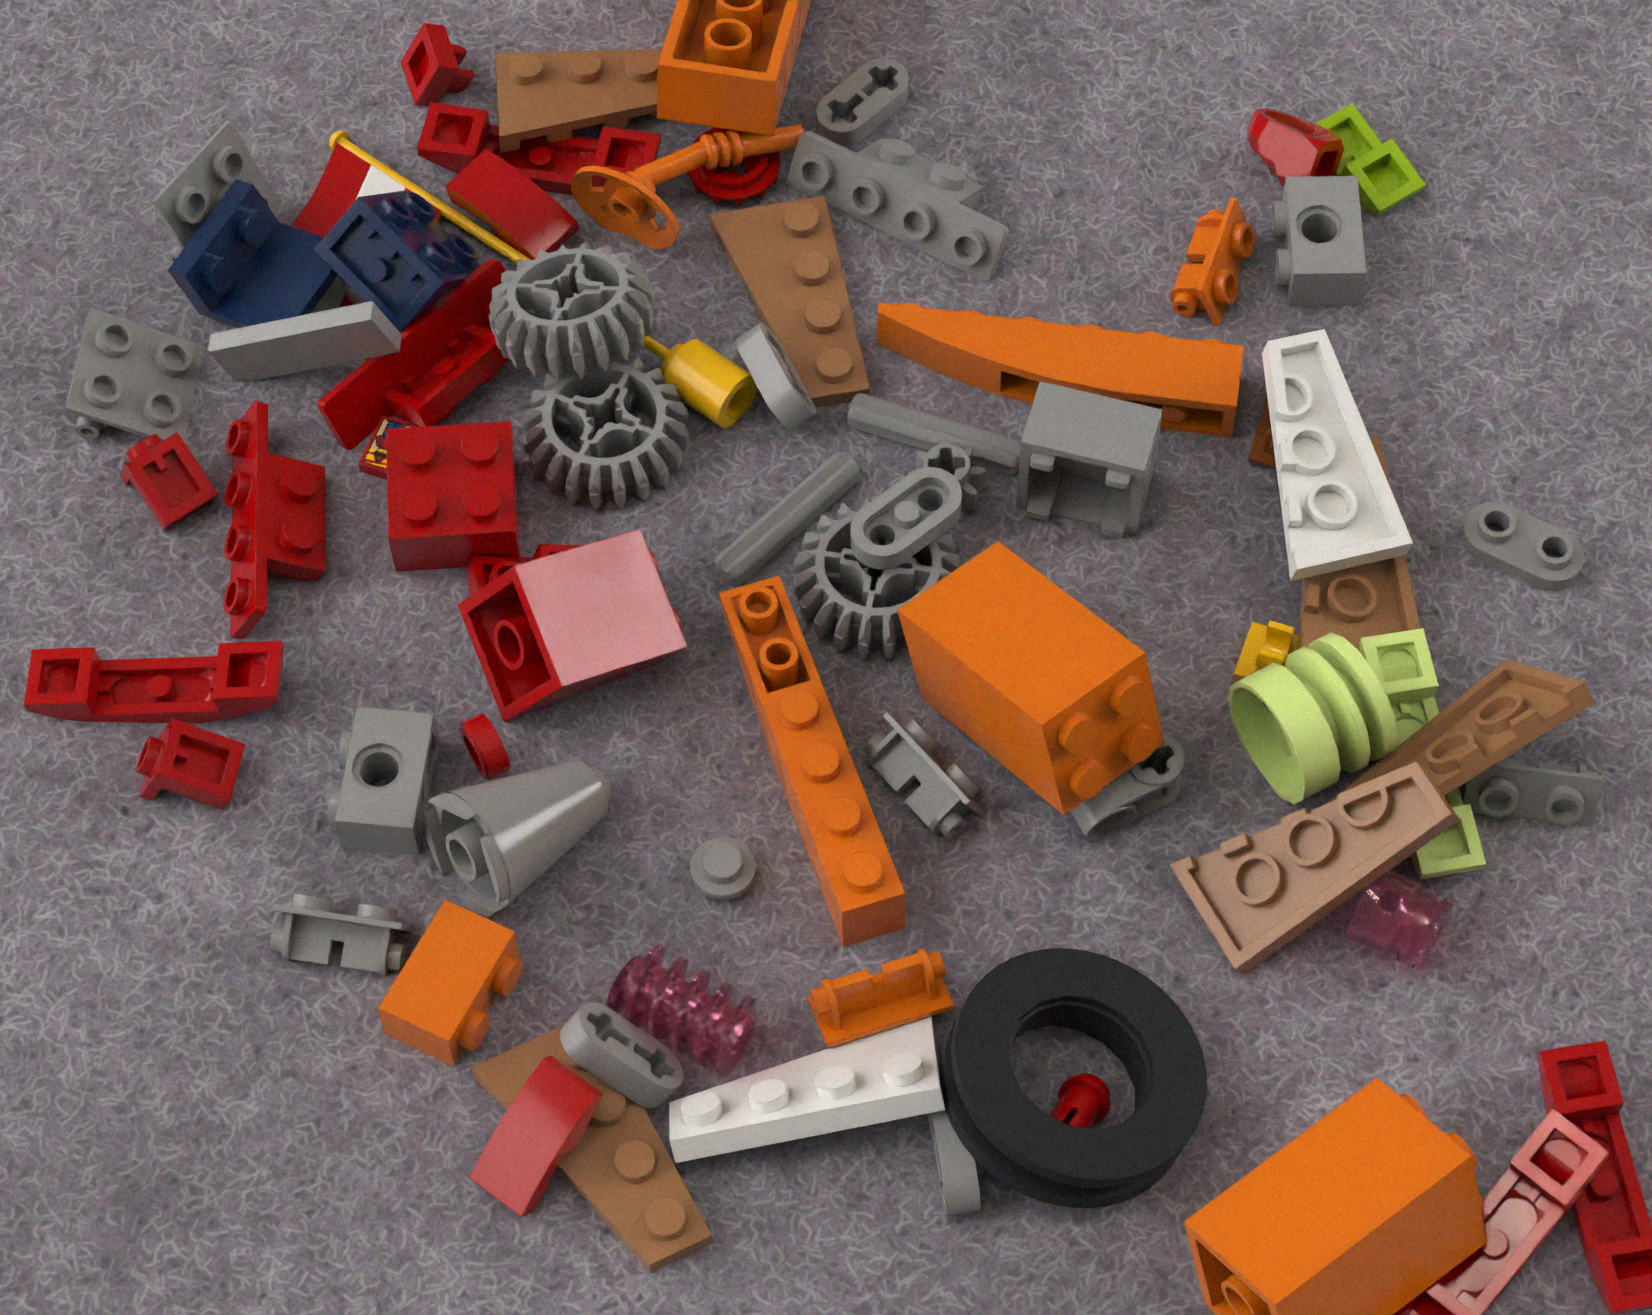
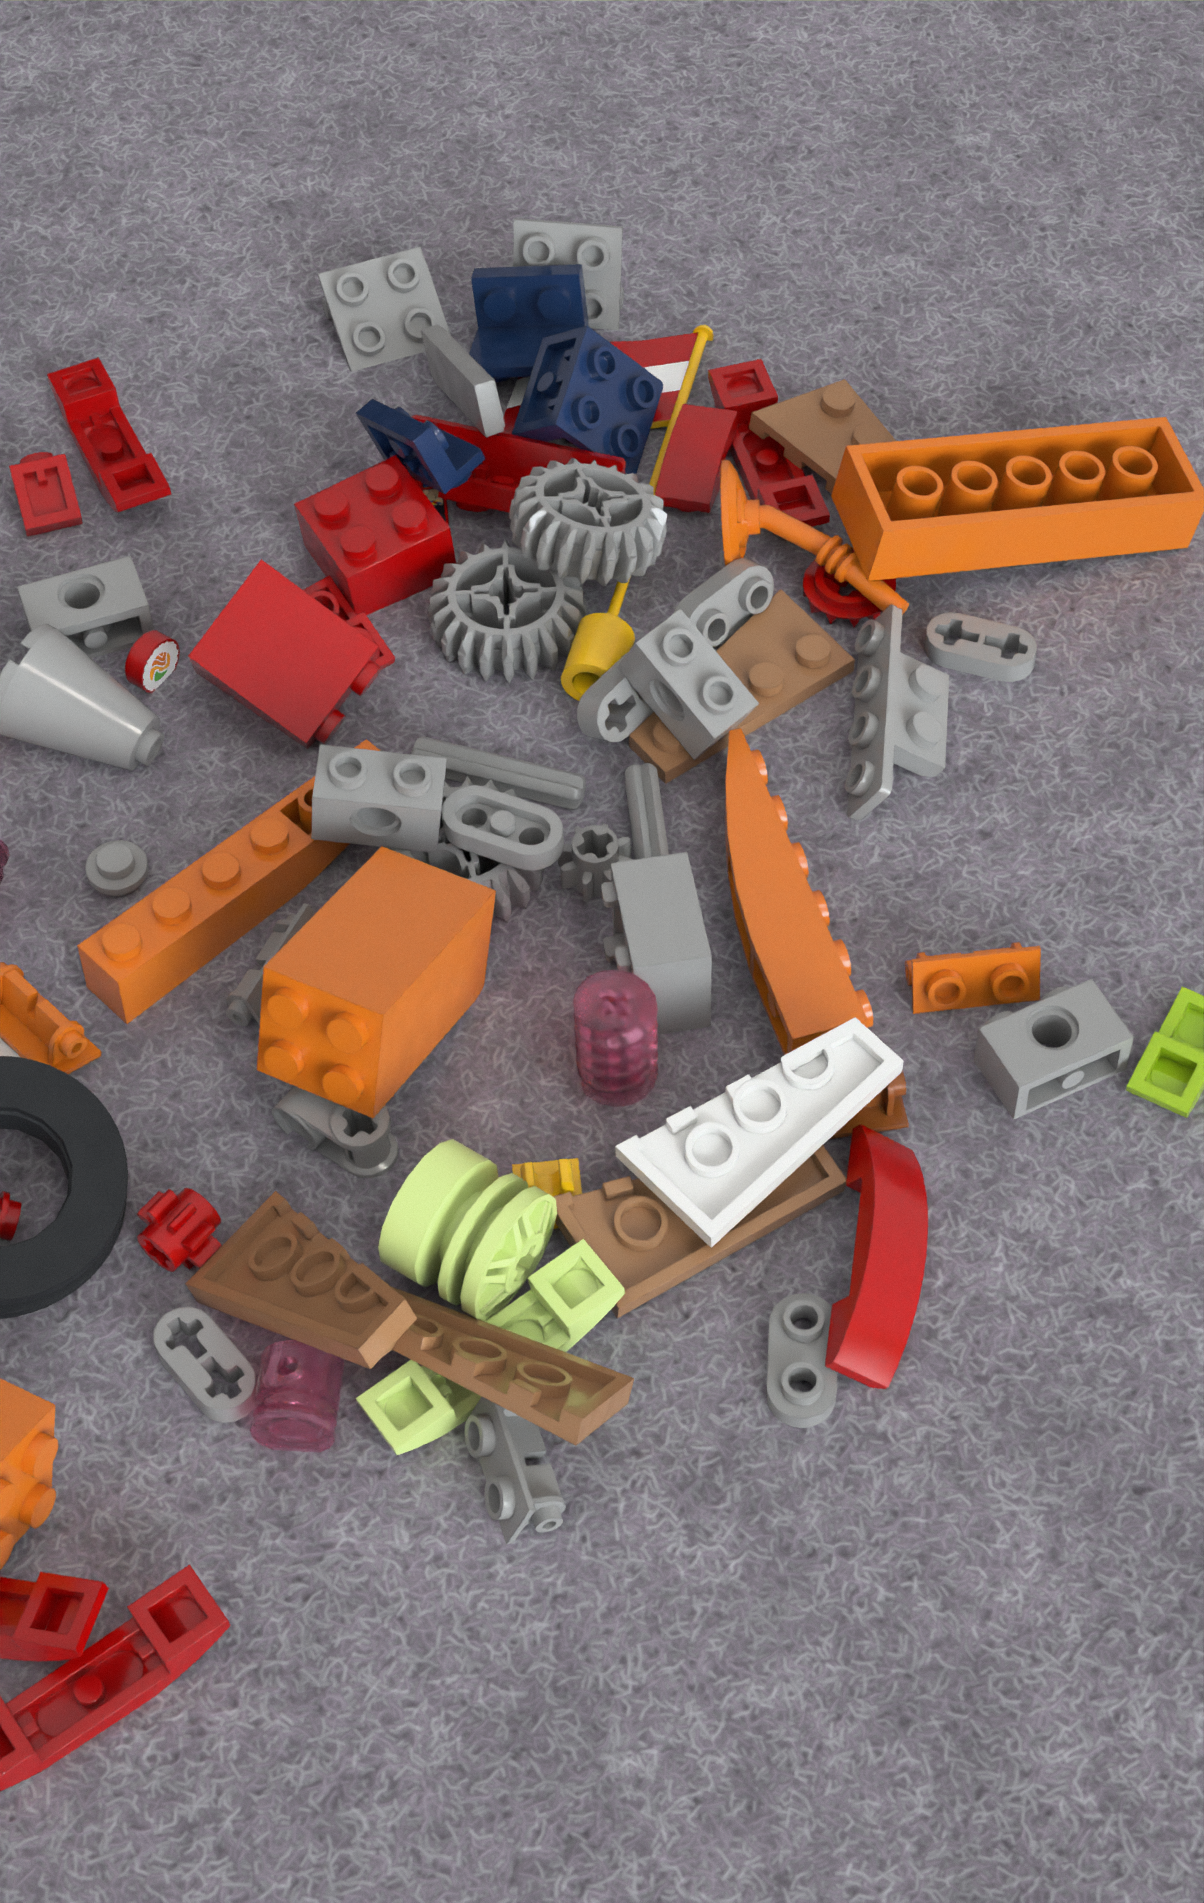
camera: 65 degrees right, 5 degrees down
red bracket [120,432,218,531] -> none
red bracket [224,400,326,639] -> none
red tile [400,23,475,106] -> none
rock [1247,108,1344,186] -> none
none -> red gear [137,1188,222,1272]
none -> light grey beam [153,1307,259,1423]
none -> light grey brick [311,744,447,853]
none -> dark blue bracket [356,399,485,494]
none -> clear pink piece [573,970,659,1107]
none -> light grey brick [617,608,759,760]
none -> light grey plate [674,558,774,649]
none -> red slope [825,1124,928,1389]

